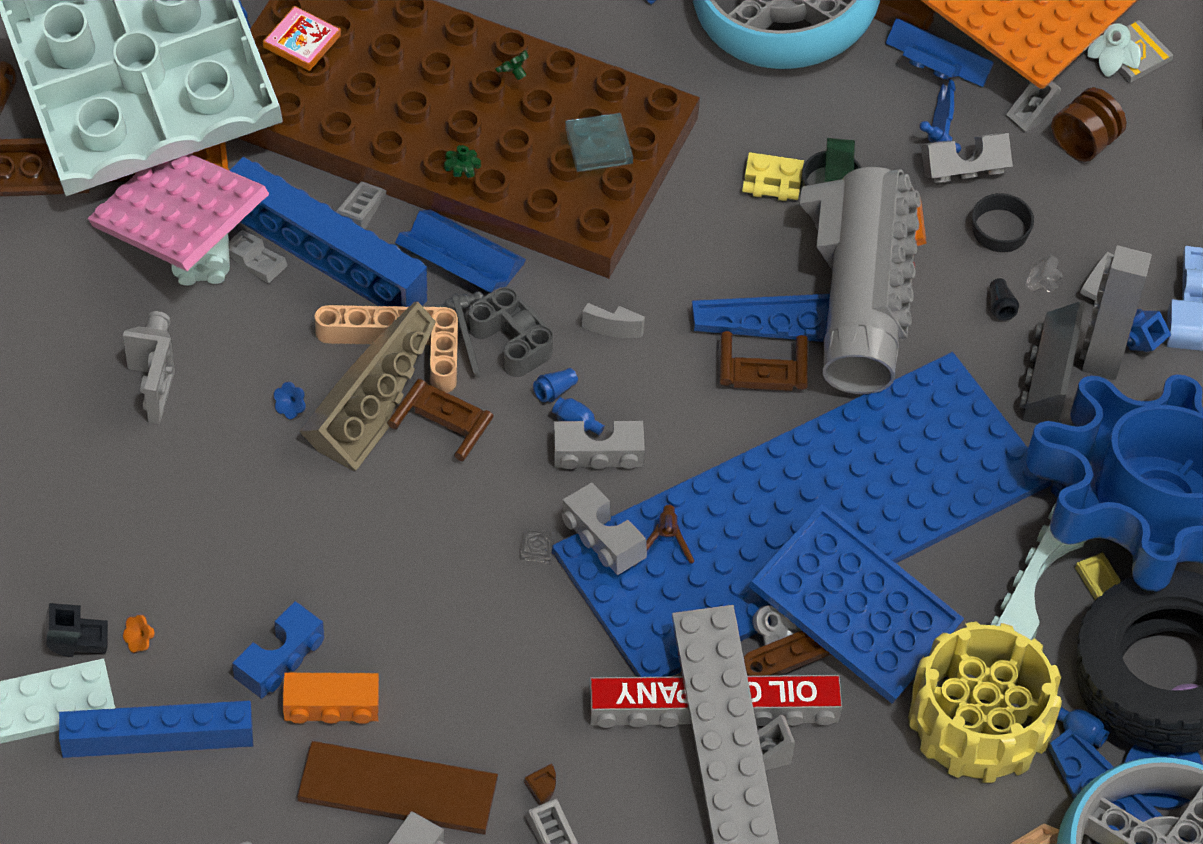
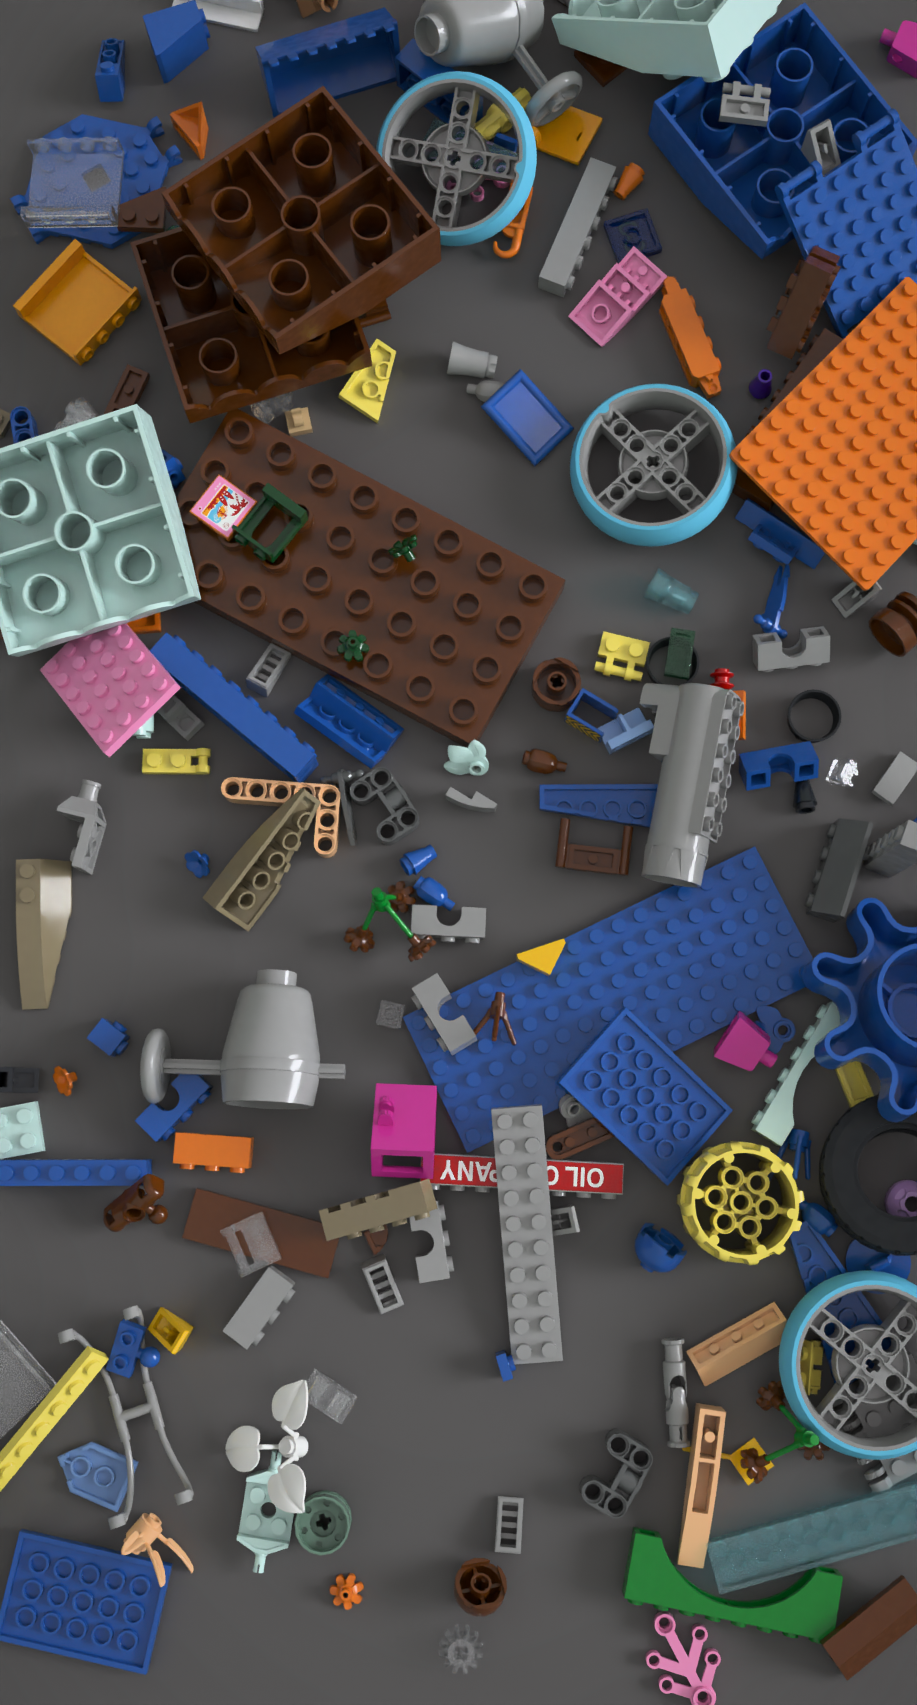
camera: 10 degrees right, 25 degrees up
reddish brown plate [387,379,494,461] -> none
clear light blue plate [565,113,633,172] -> none
none -> dark tan wedge [16,859,72,1010]
none -> blue brick [87,1018,130,1057]
none -> reddish brown piece [103,1174,168,1232]
none -> light grey piece [140,969,346,1110]
none -> light yellow plate [142,748,211,775]
none -> clear plate [220,1211,282,1278]
none -> dark green panel [231,483,308,564]
none -> dark tan wedge [319,1179,438,1241]
none -> reddish brown plant [344,881,436,962]
none -> dark pink piece [371,1083,437,1179]
none -> light grey arch [409,1200,454,1283]
none -> light aqua plate [444,739,489,776]
none -> yellow slope [516,938,566,977]
none -> reddish brown plant [522,748,567,774]
none -> reddish brown brick [532,657,581,712]
none -> blue piece [564,688,619,743]
none -> light blue panel [598,708,654,754]
none -> blue cylinder [634,1223,687,1273]
none -> clear light blue plant [643,567,699,614]
none -> dark pink torso [714,1011,778,1071]
none -> blue arch [739,741,819,791]
none -> blue plate [754,1006,795,1054]
none -> blue plant [768,1129,812,1182]

